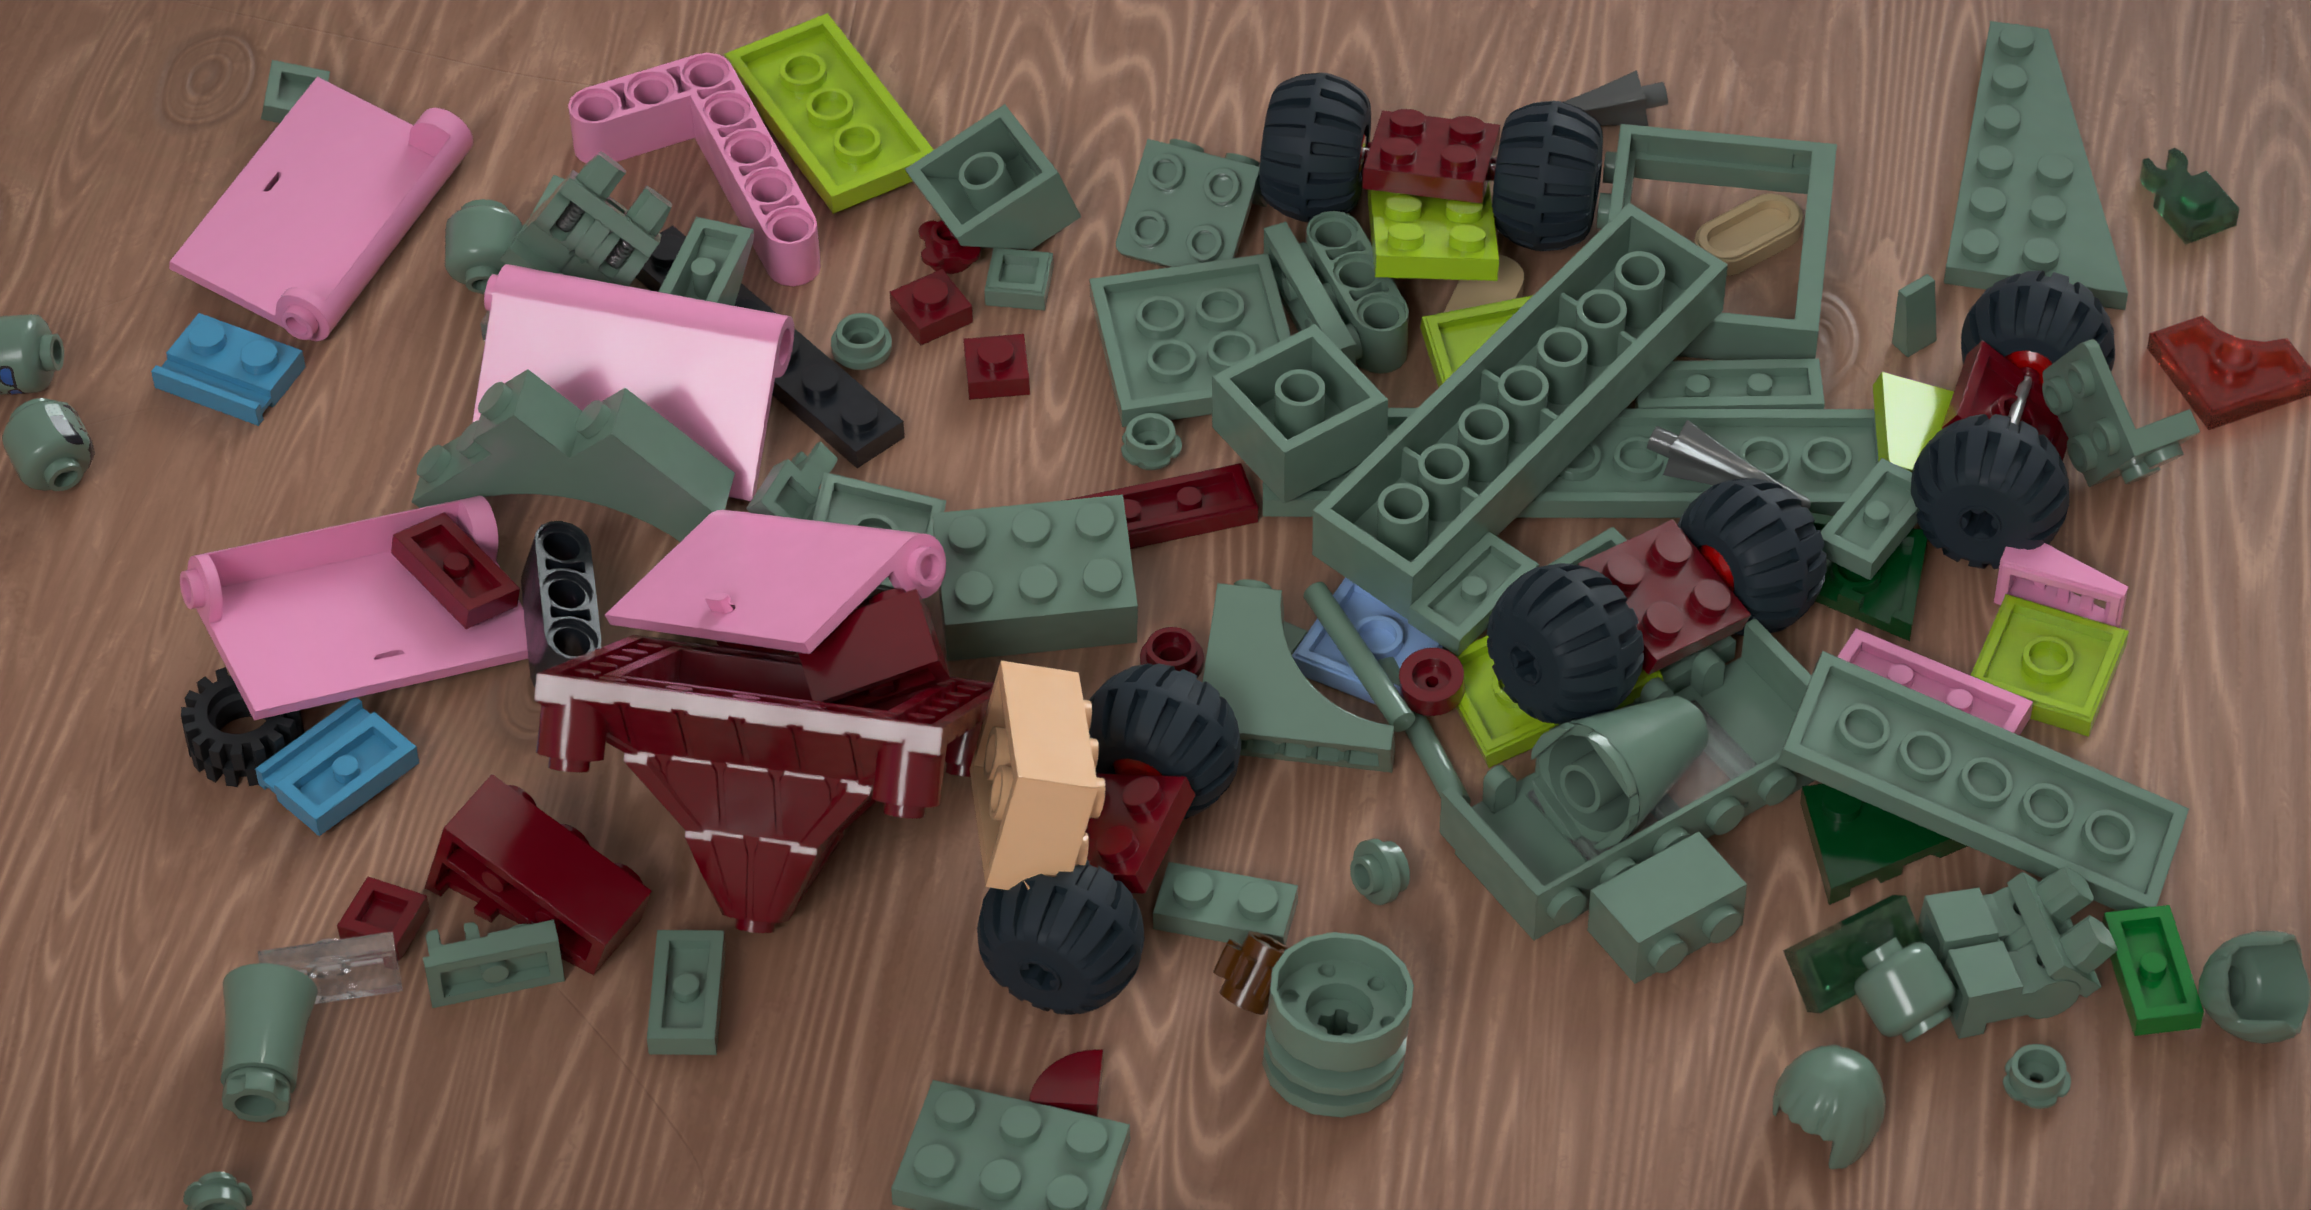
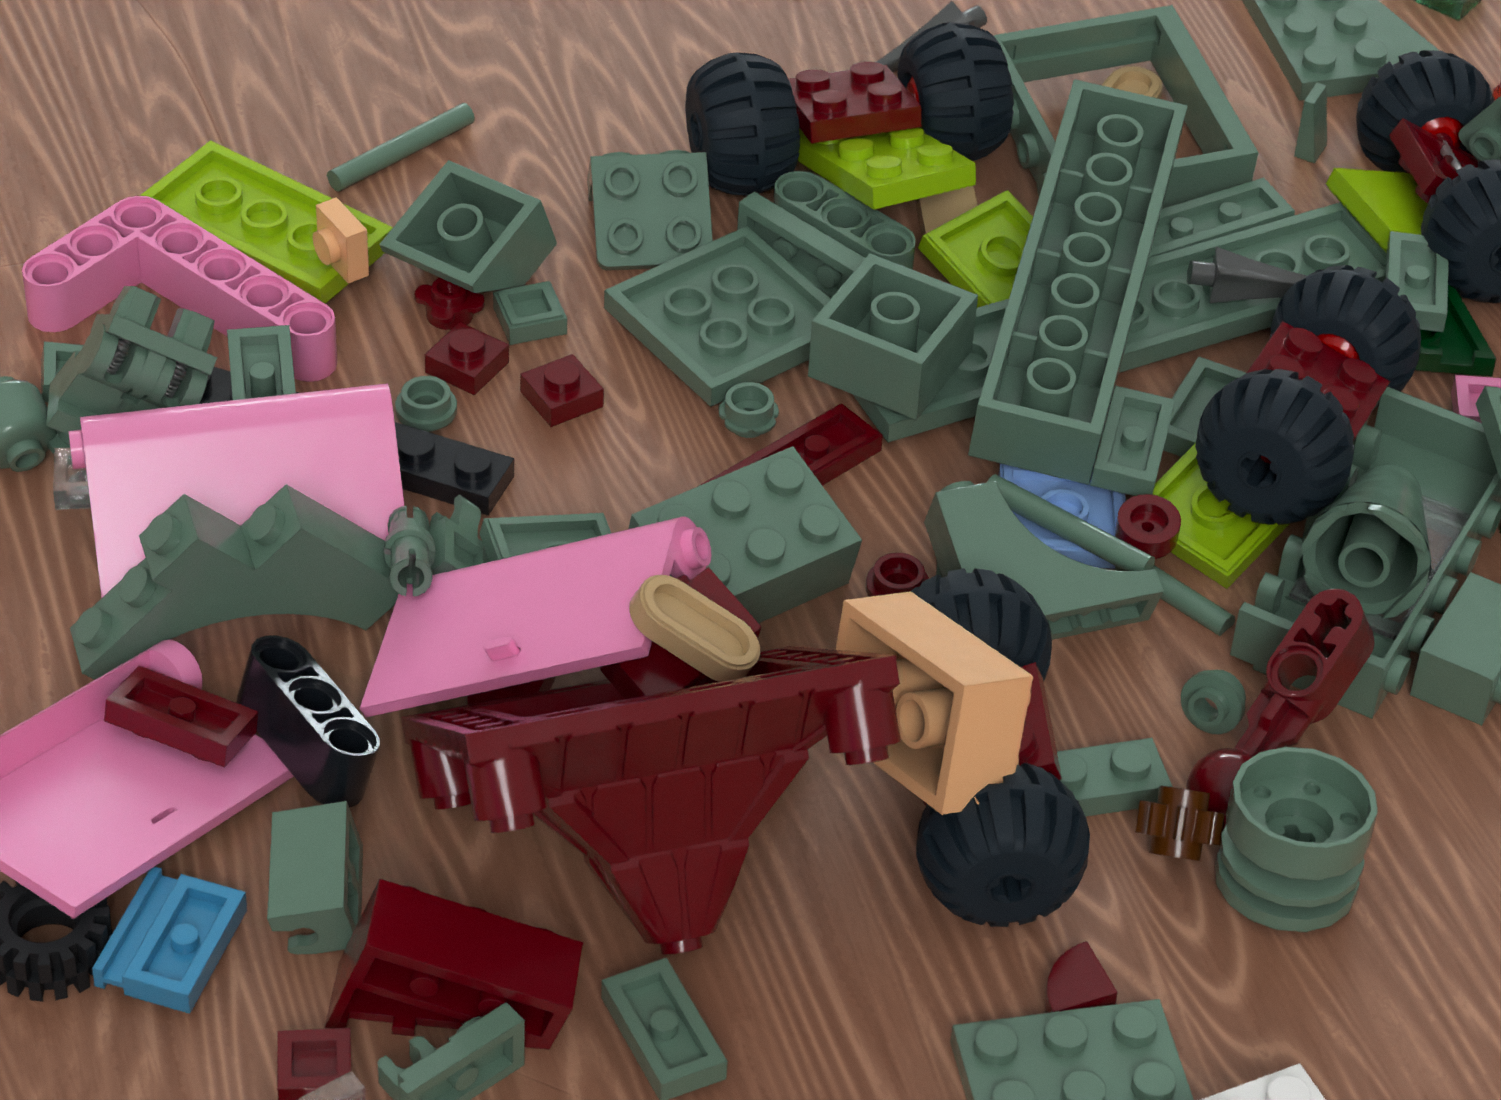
camera: 30 degrees left, 5 degrees down
none -> sand green hinge [267,801,363,954]
none -> light nougat plate [313,197,369,284]
none -> sand green bar [327,103,475,192]
none -> sand green pin [384,506,436,597]
none -> tan tile [629,575,760,682]
none -> dark red beam [1186,589,1375,832]

